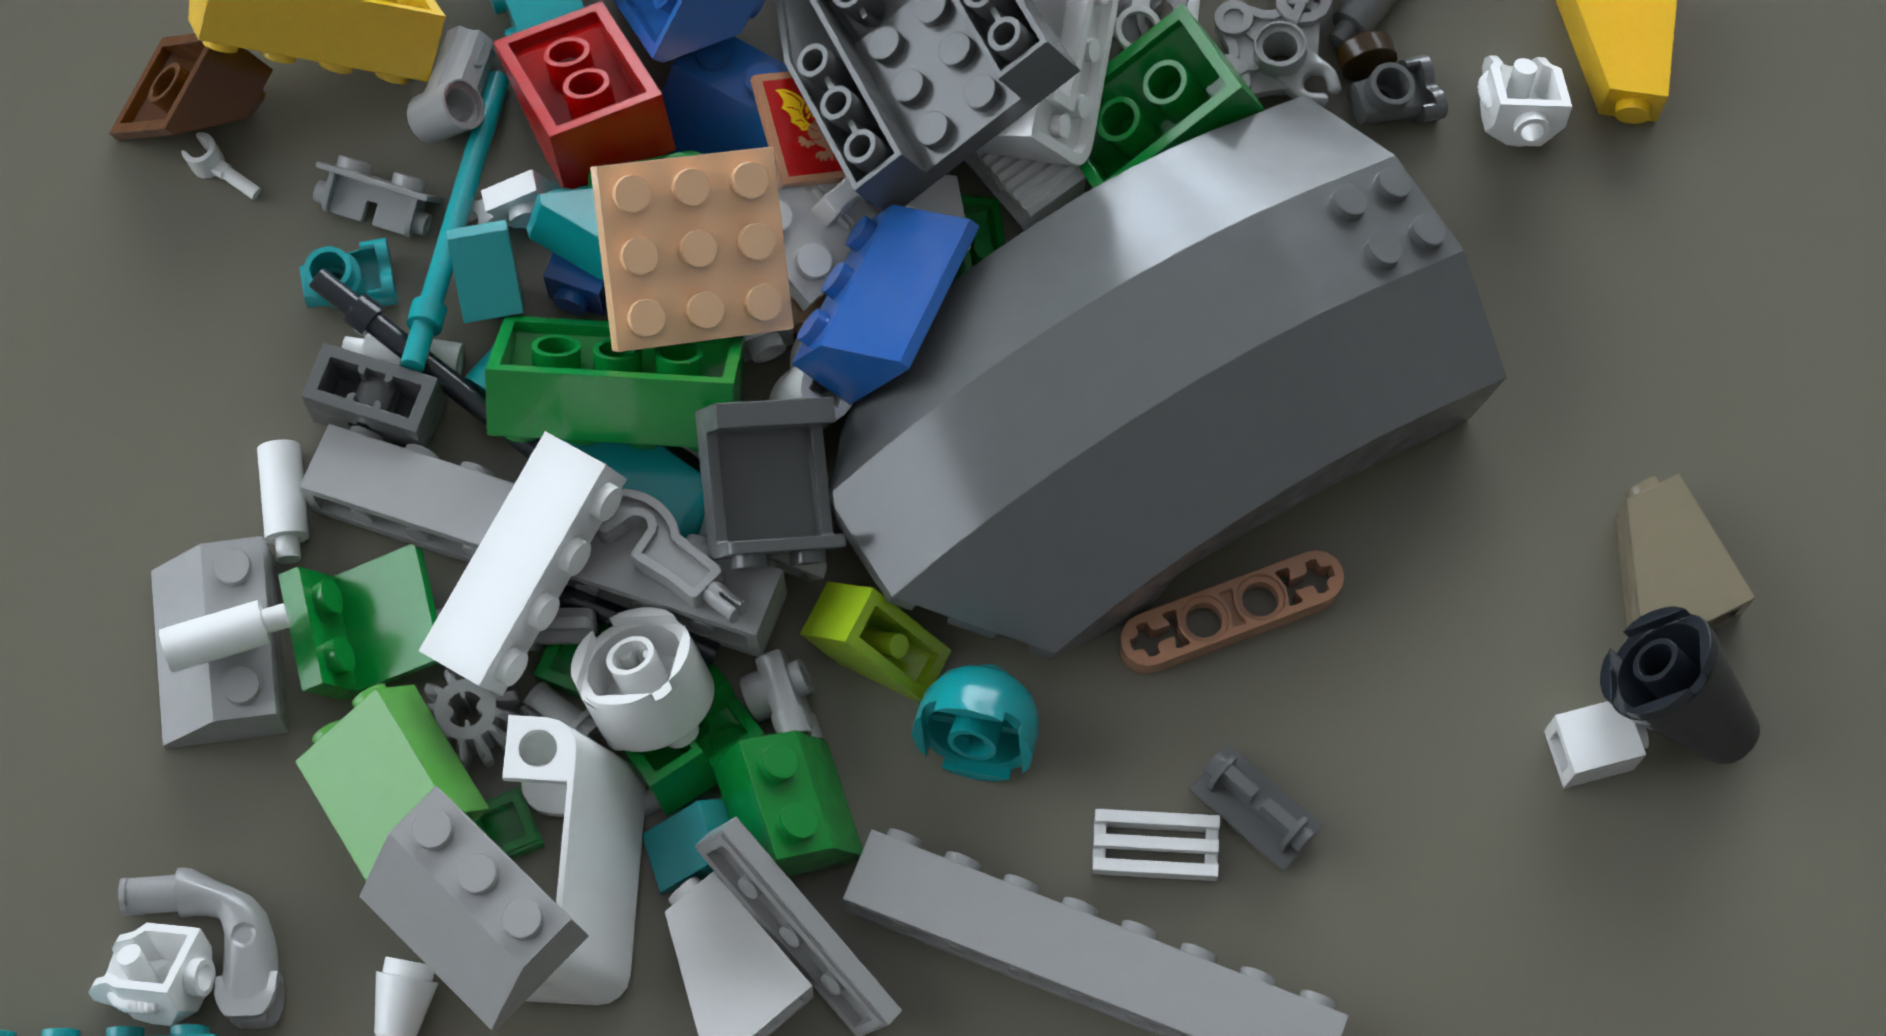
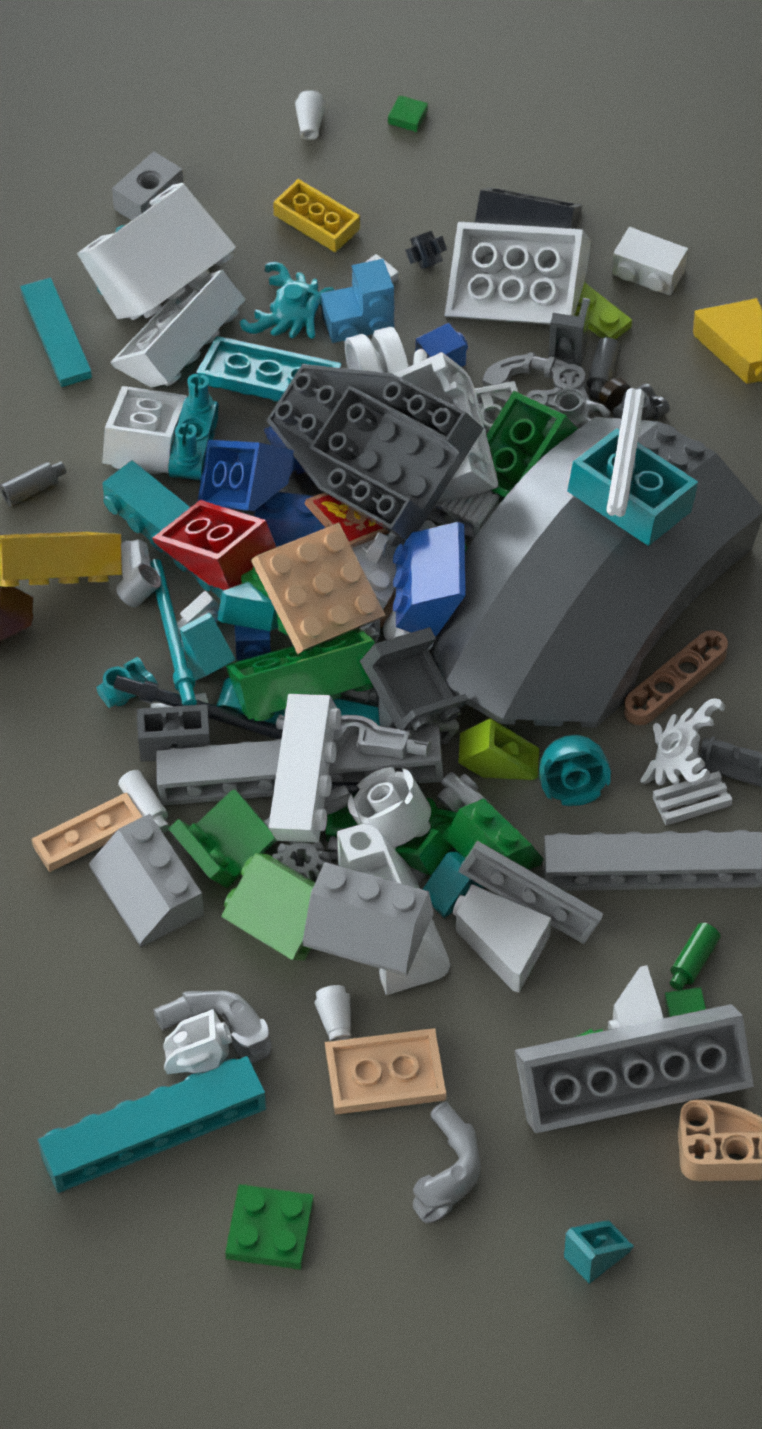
camera: 20 degrees left, 15 degrees down
white cylinder [159,600,292,673] -> none
white hand [181,132,261,200] -> none
light grey hinge [313,155,443,239] -> none
white hand [1477,55,1572,147] -> none
none -> light nougat plate [32,792,142,872]
none -> teal brick [567,428,698,546]
none -> white axle [607,388,645,517]
none -> white animal [640,698,725,786]

